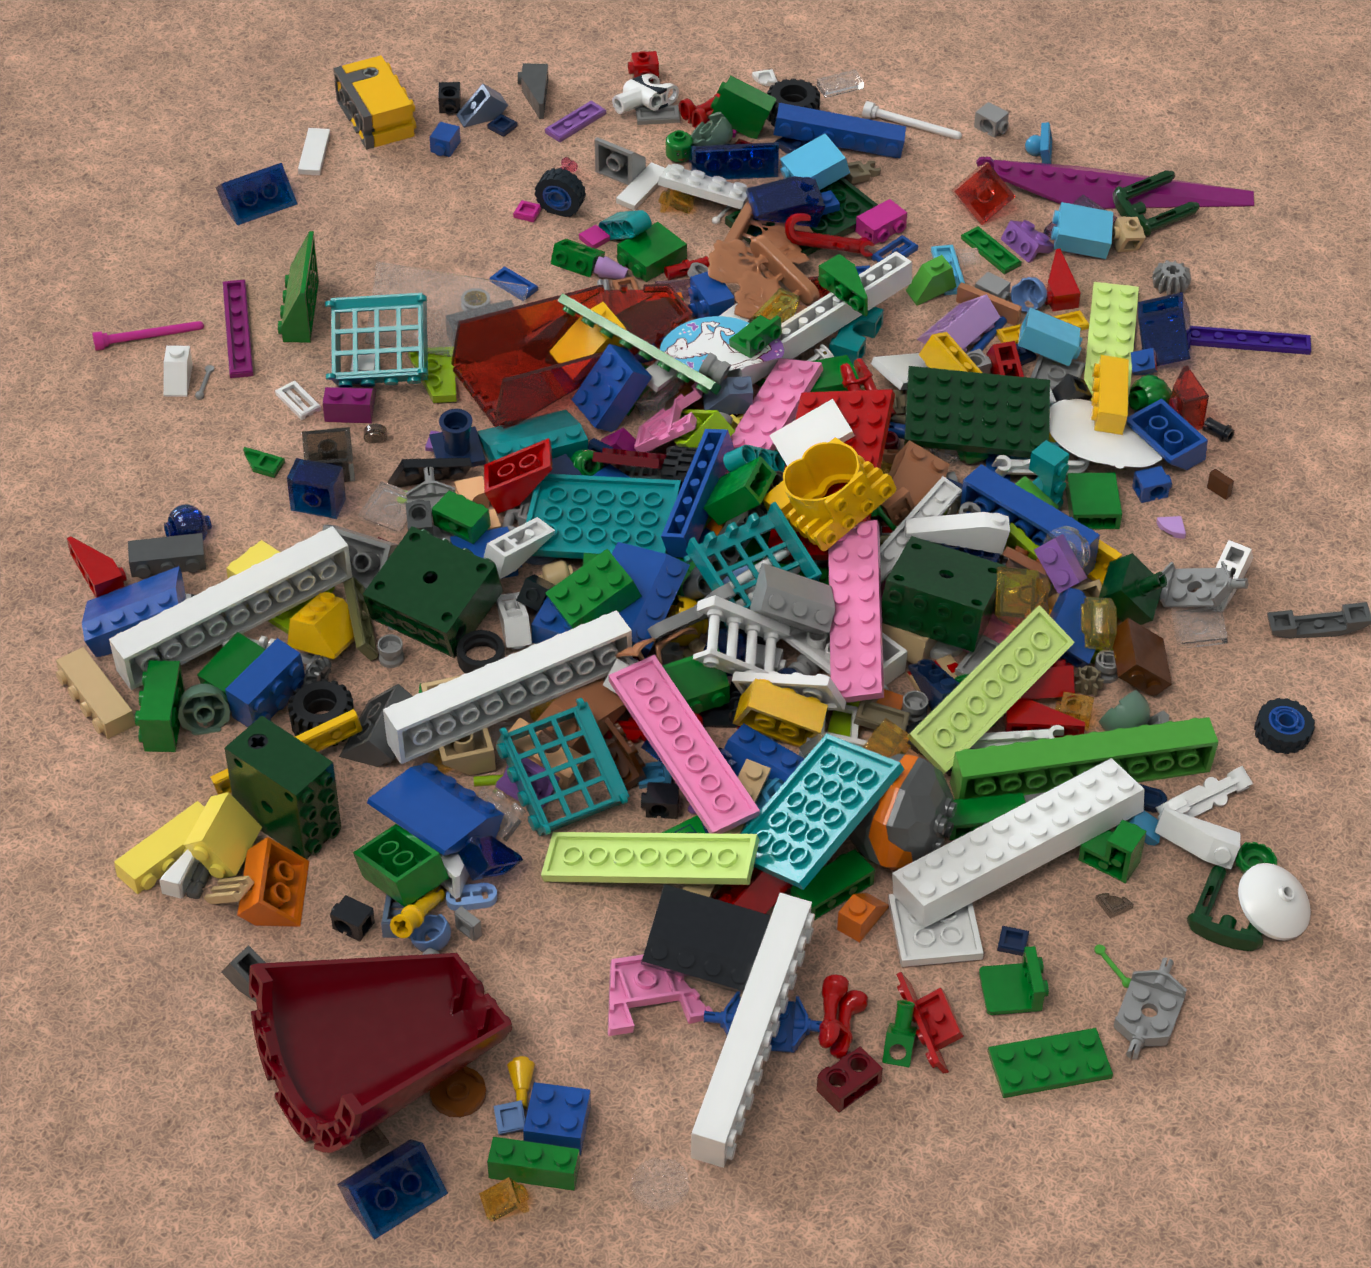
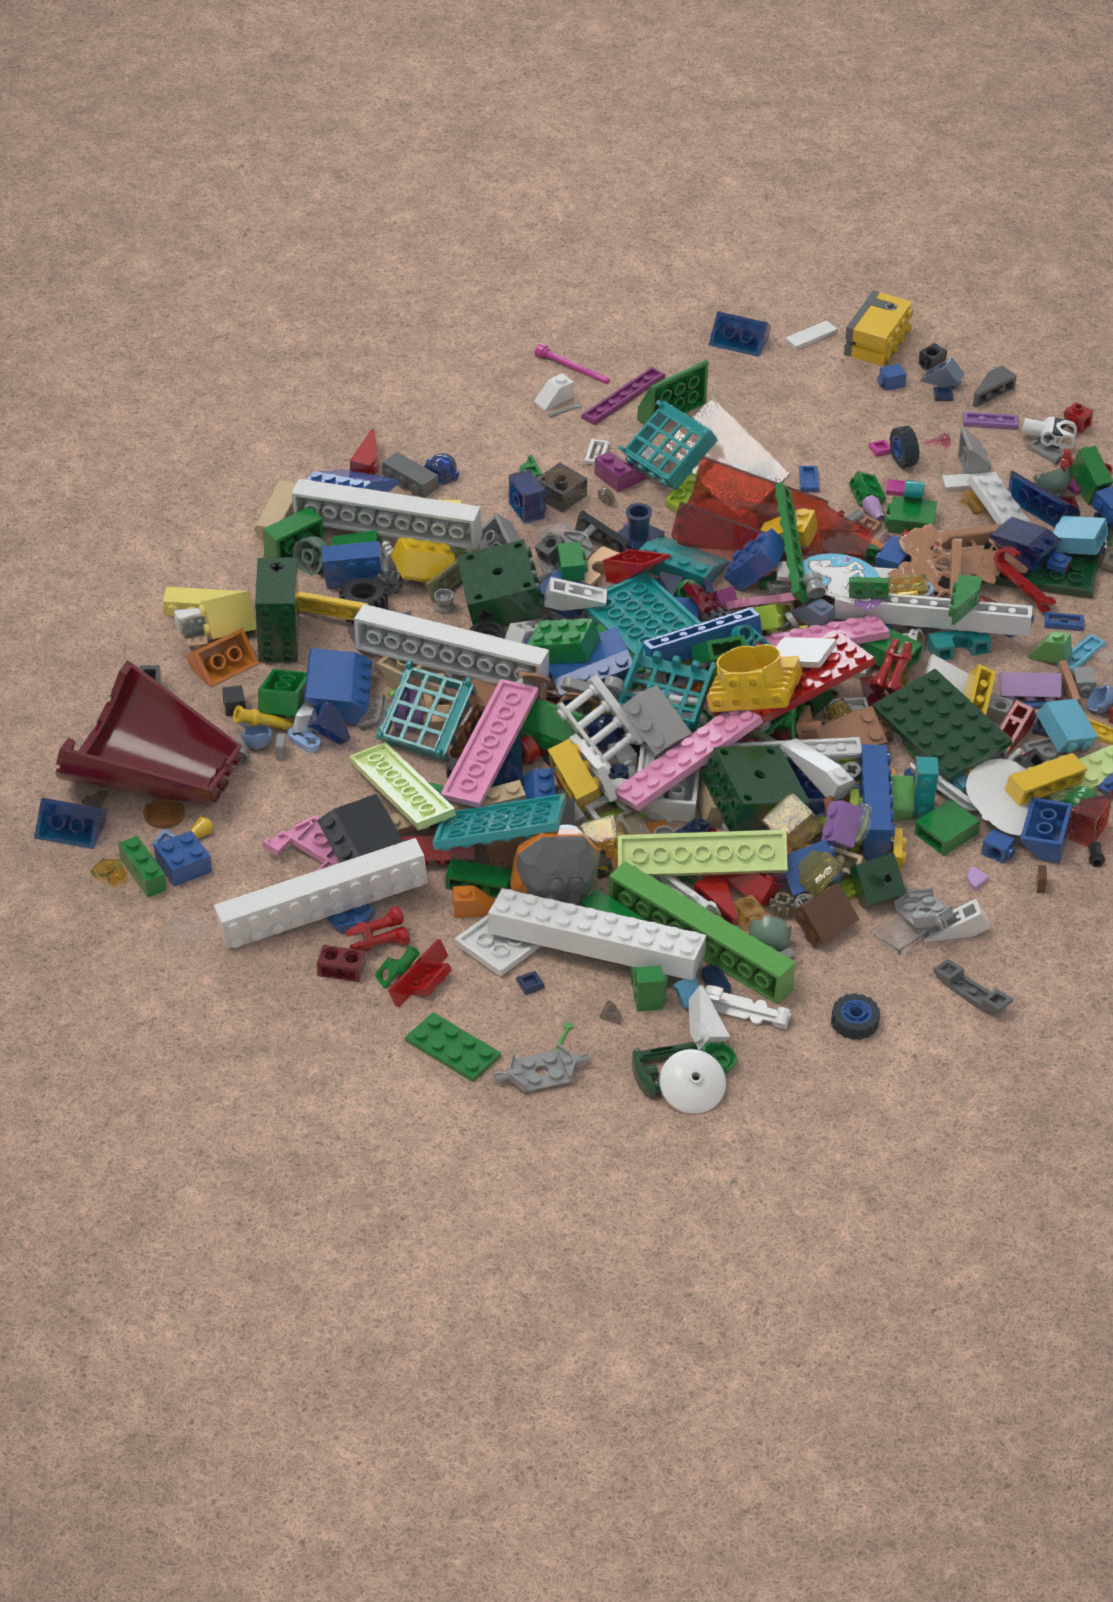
camera: 50 degrees right, 5 degrees down
green head [665,130,693,162] -> none
dark pink hinge [855,199,907,244] -> none
green bracket [979,946,1049,1015] -> none

